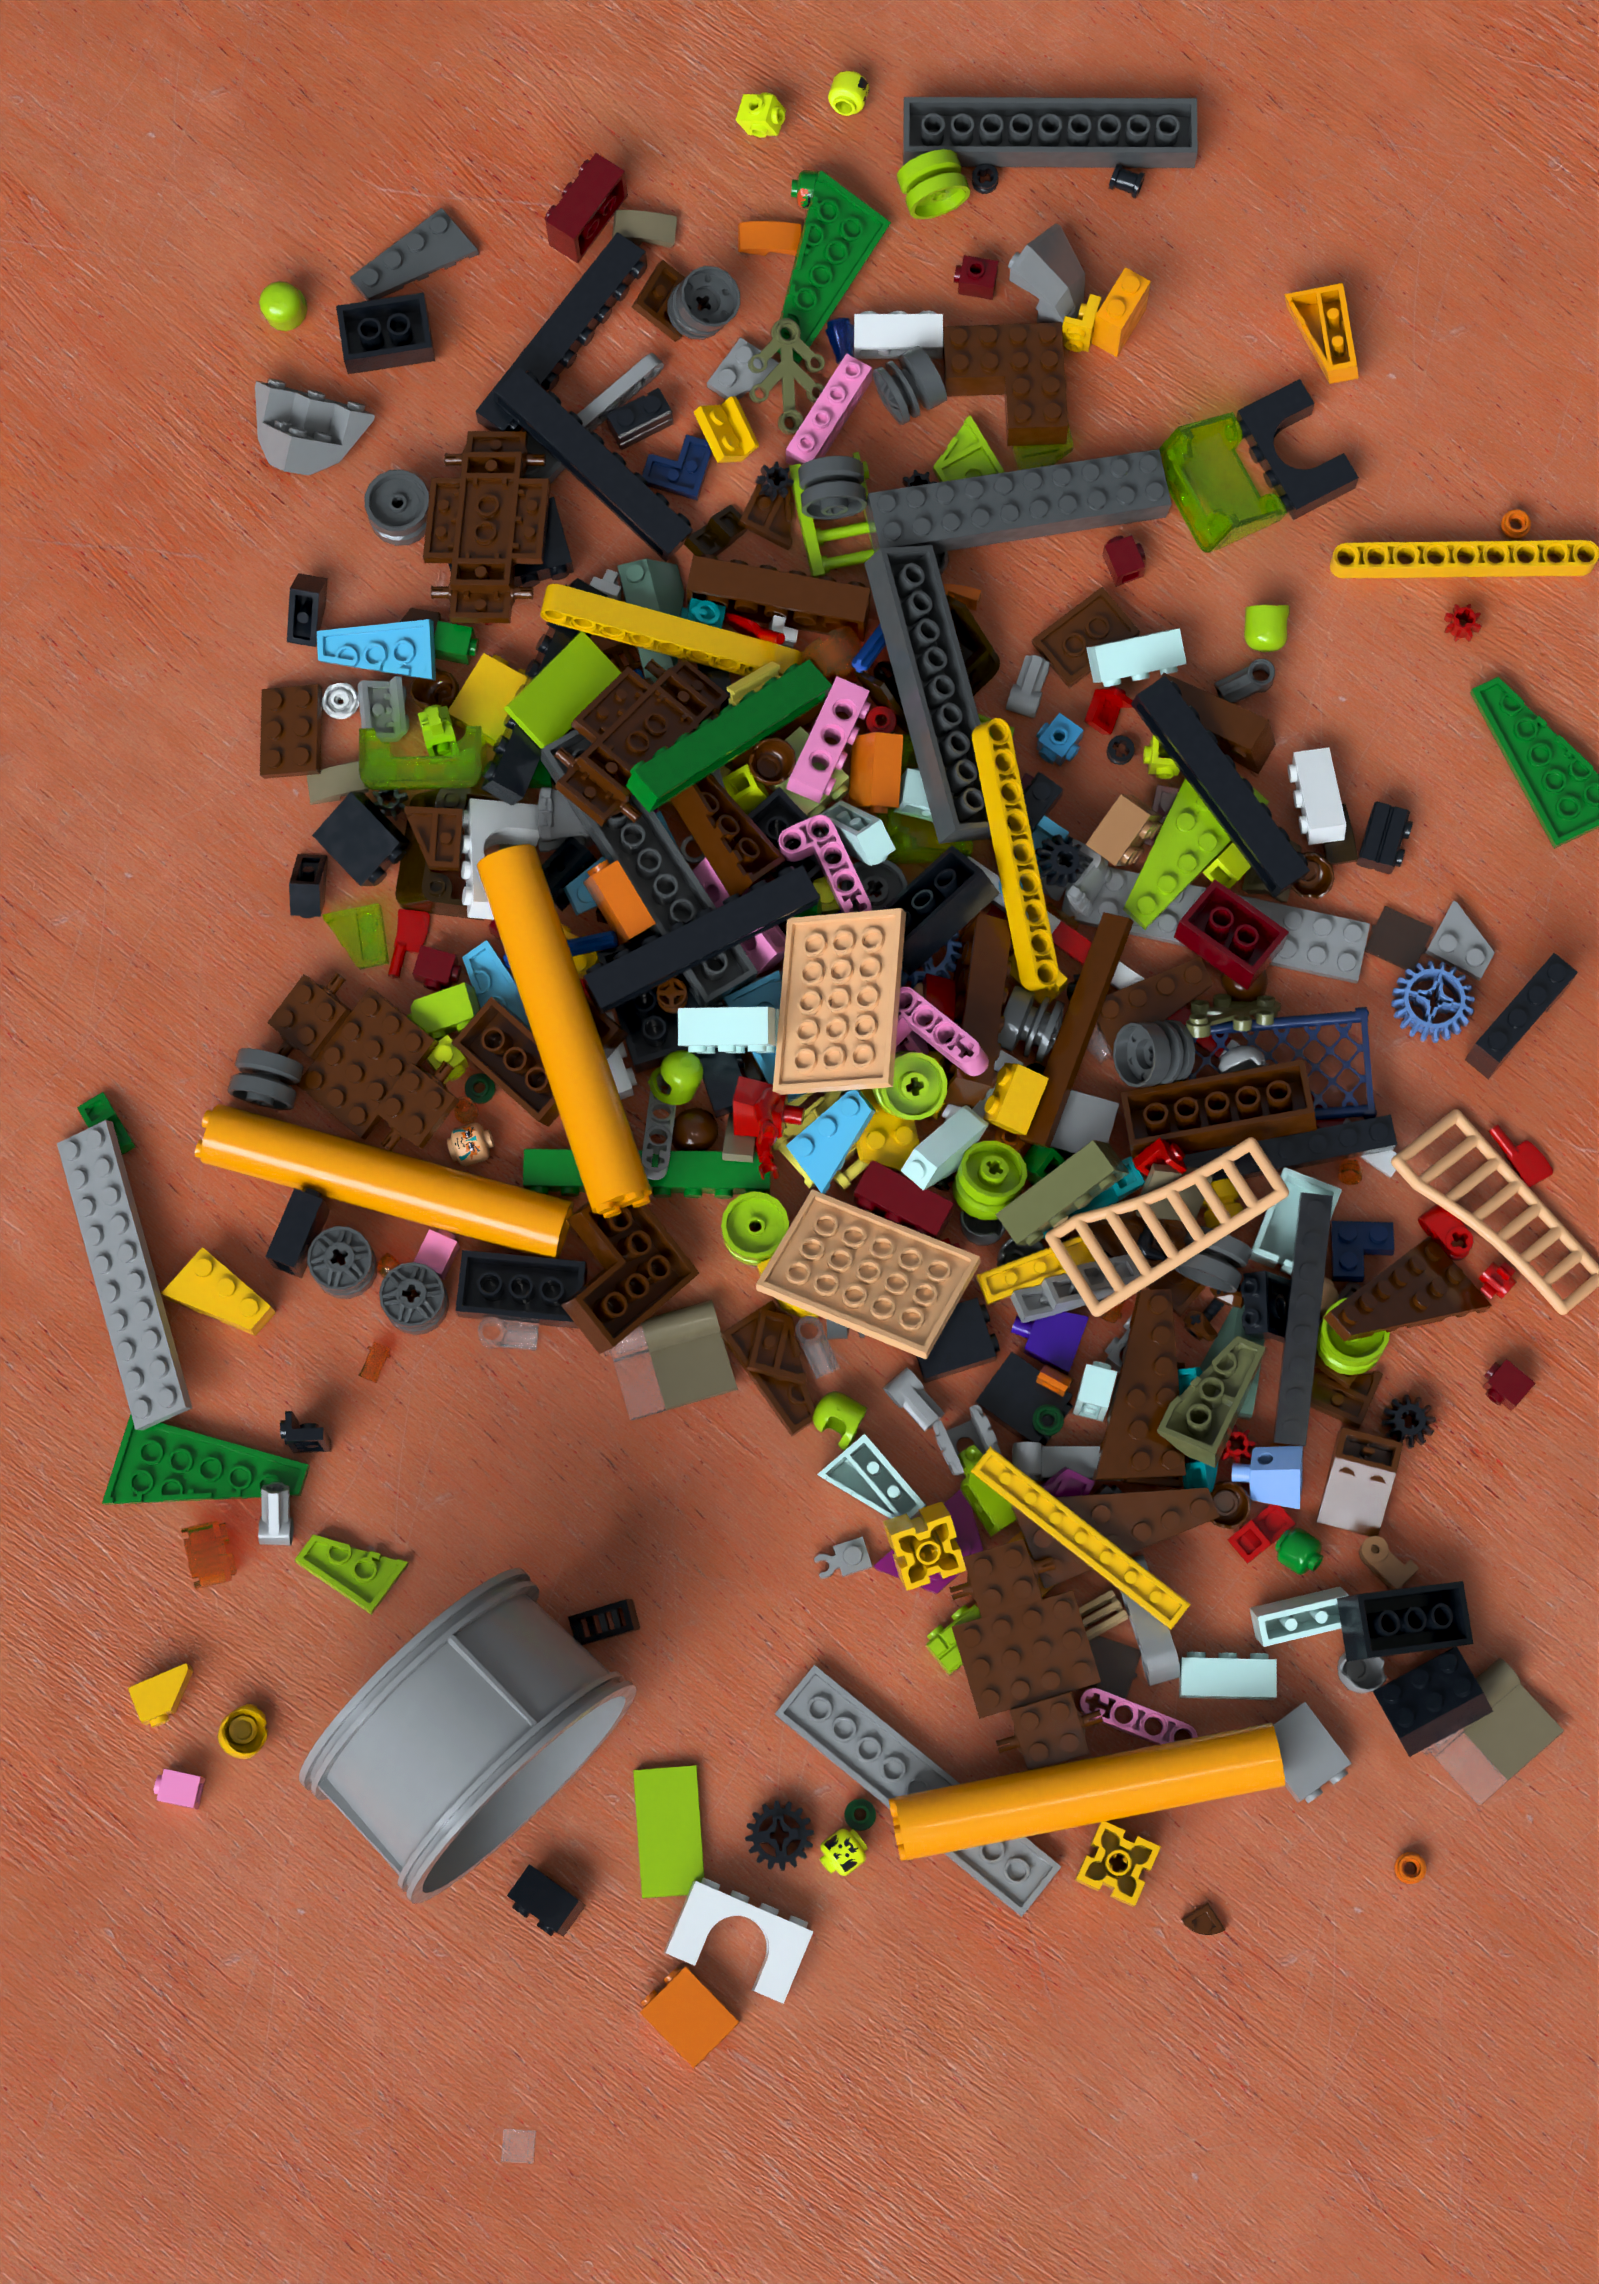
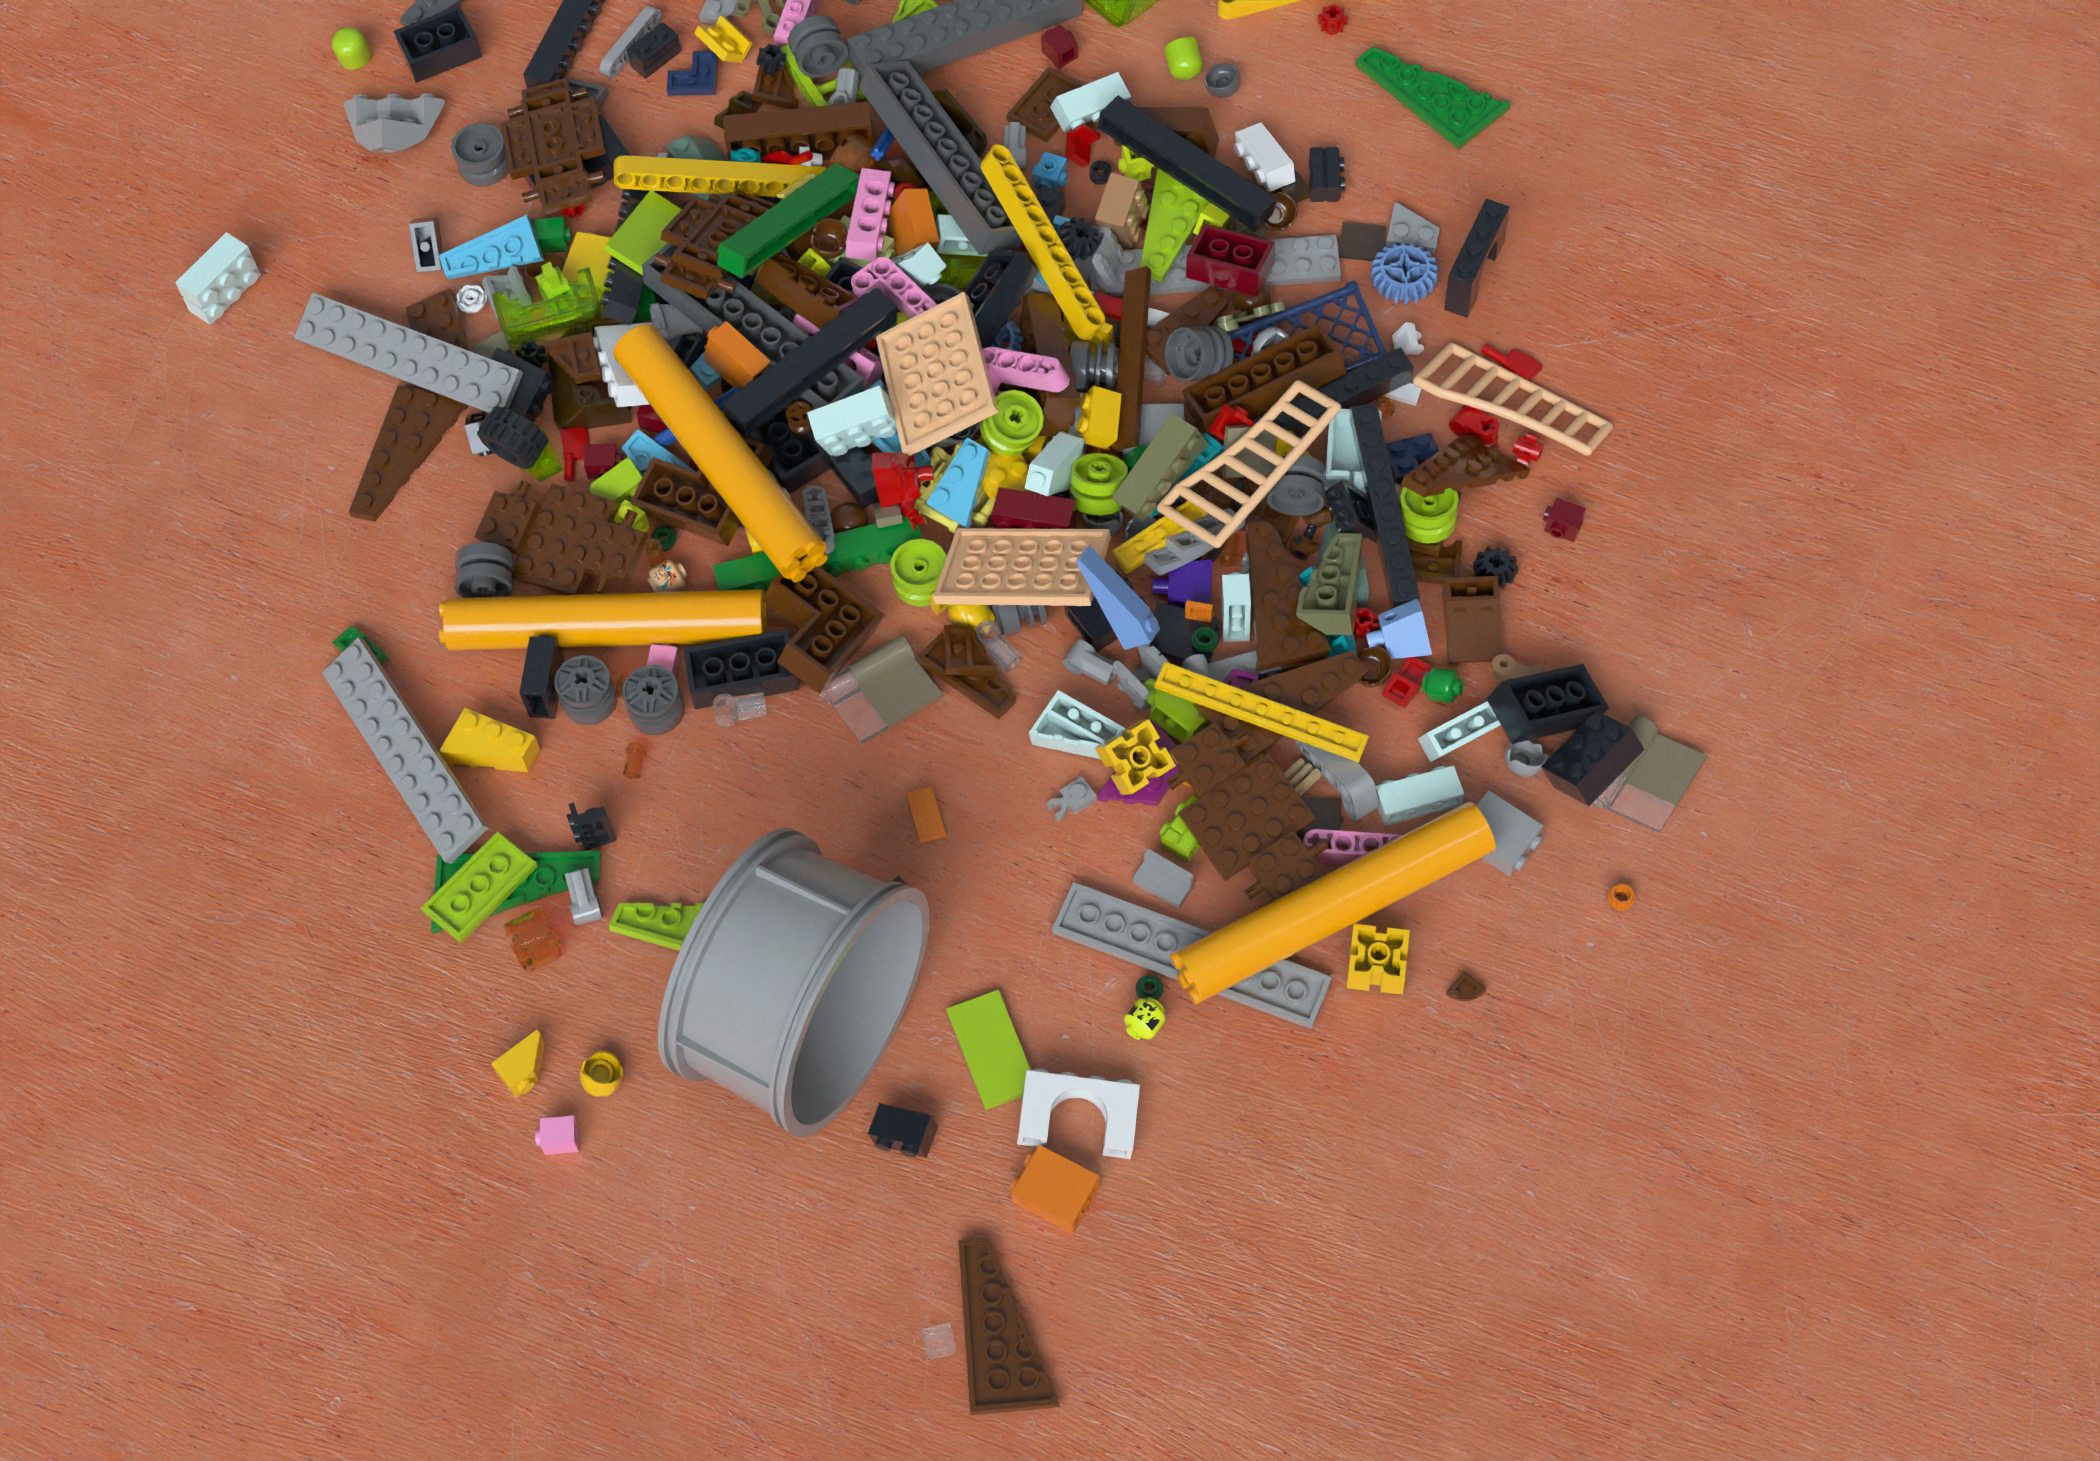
camera: 15 degrees left, 15 degrees down
black brick [493,367,693,562] -> none
lime helmet [648,1050,704,1105] -> none
black gear [745,1801,814,1871] -> none
lime helmet [813,1391,868,1451] -> none
dark grey piece [1214,659,1275,704] -> none
none -> light aqua piece [175,232,261,325]
none -> light grey plate [294,292,524,413]
none -> reddish brown wing [349,385,469,522]
none -> lime tile [421,831,538,944]
none -> black tyre [477,406,549,469]
none -> light grey piece [829,68,859,105]
none -> orange slope [906,786,946,843]
none -> reddish brown wing [958,1238,1060,1415]
none -> medium blue wedge [1076,546,1160,650]
none -> light grey panel [1132,848,1193,909]
none -> dark grey hair [1204,63,1241,98]
none -> white tile [1392,322,1424,356]

